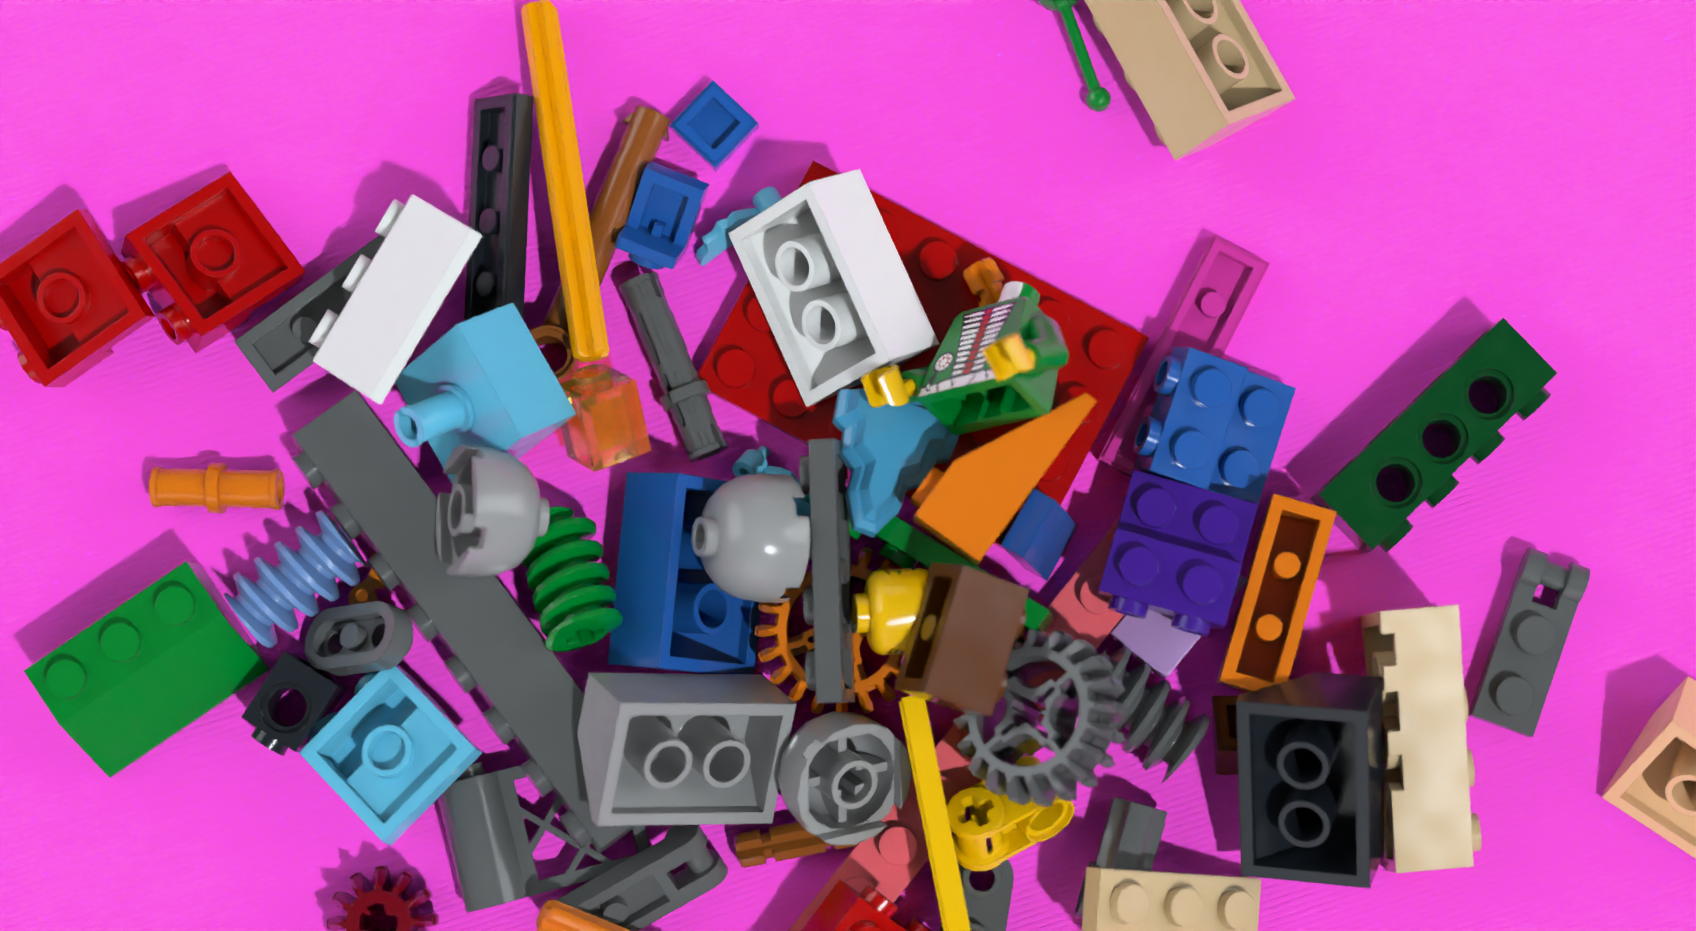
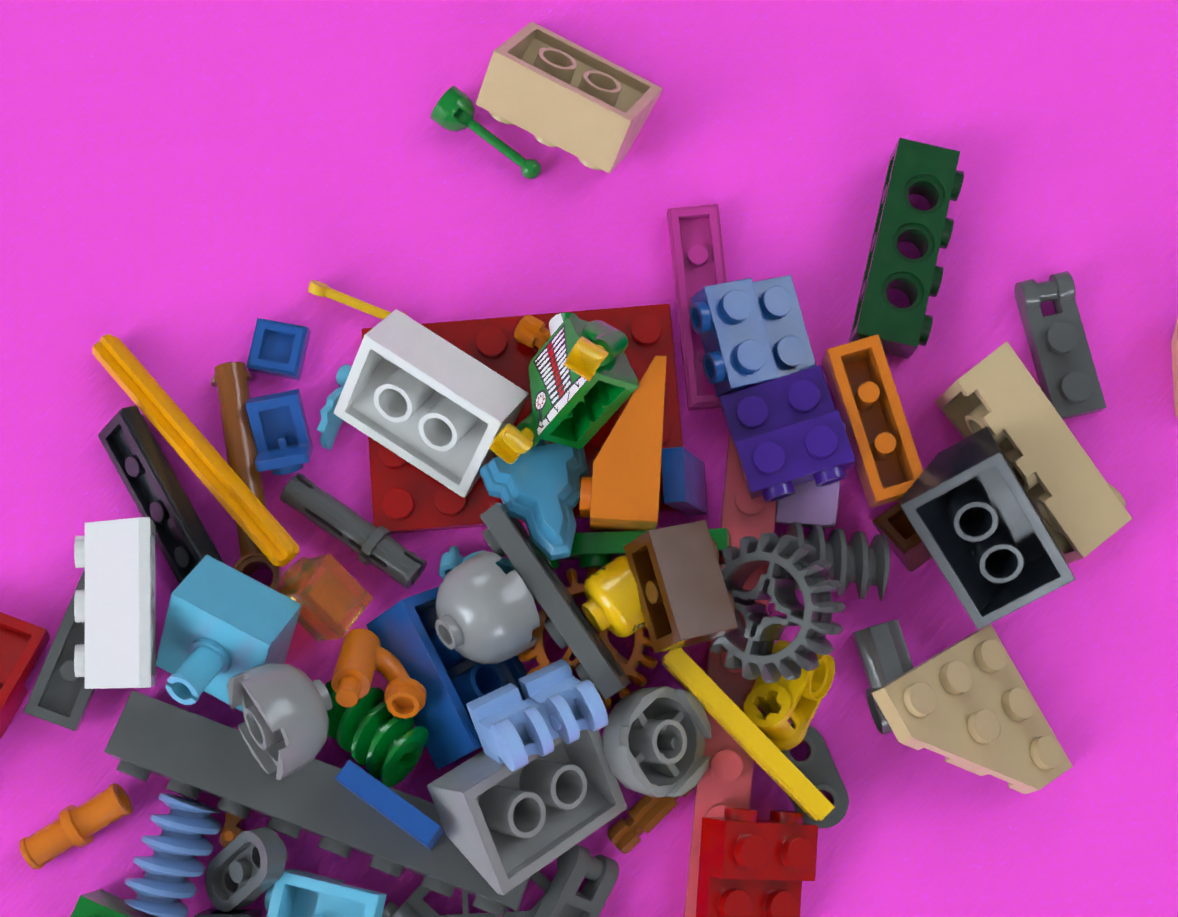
camera: 35 degrees left, 5 degrees down
none -> yellow hinge [307,280,406,320]
none -> orange plant [331,628,427,719]
none -> blue tile [335,759,444,851]
none -> light blue legs [466,659,609,771]

